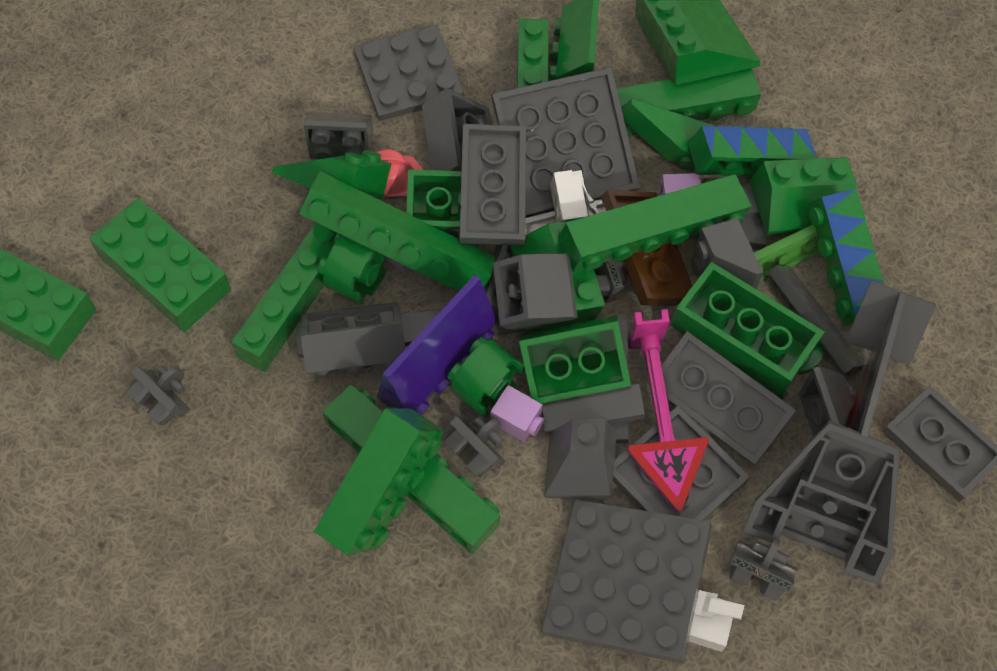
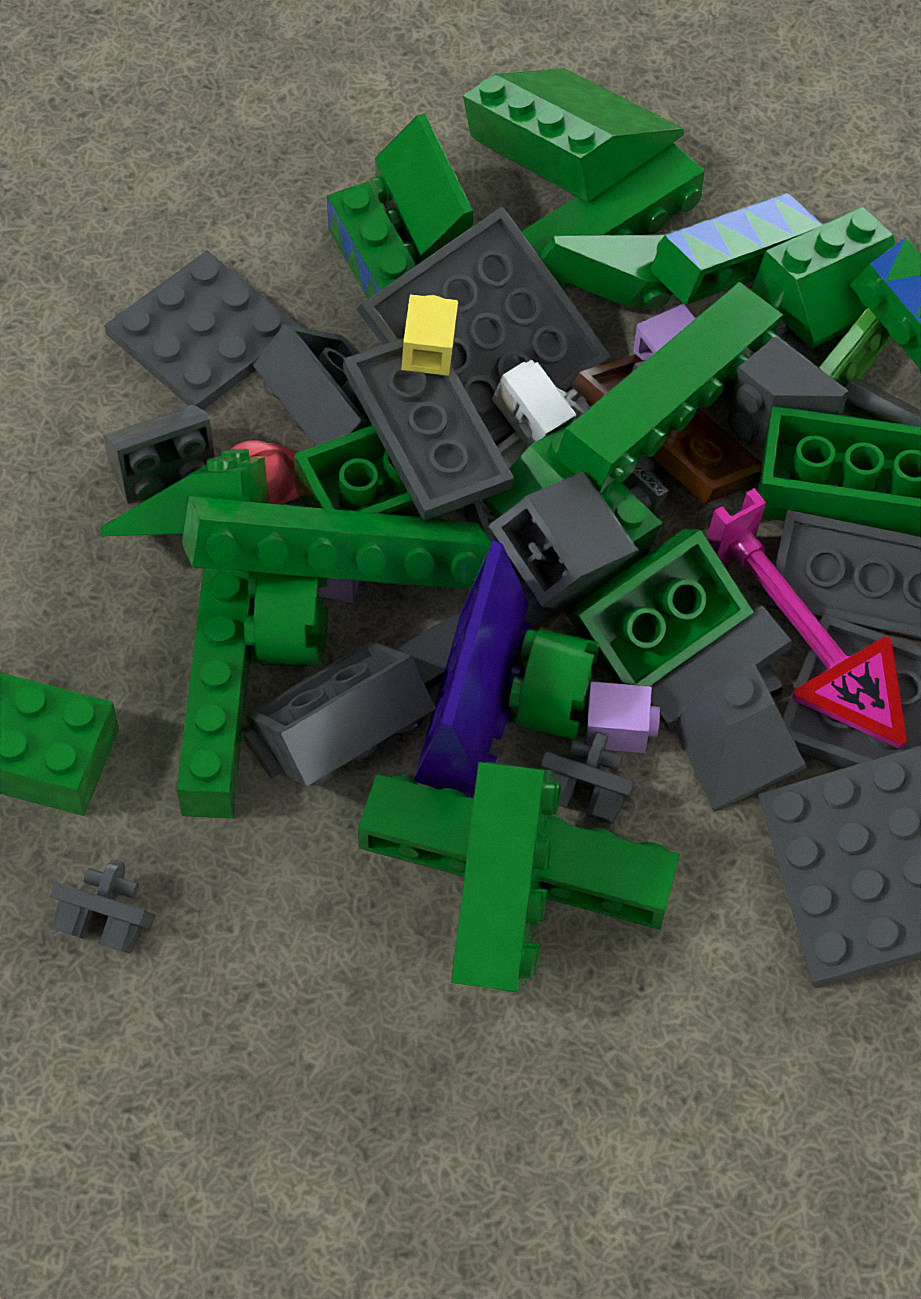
camera: 25 degrees left, 5 degrees down
none -> light yellow brick [401,294,458,376]

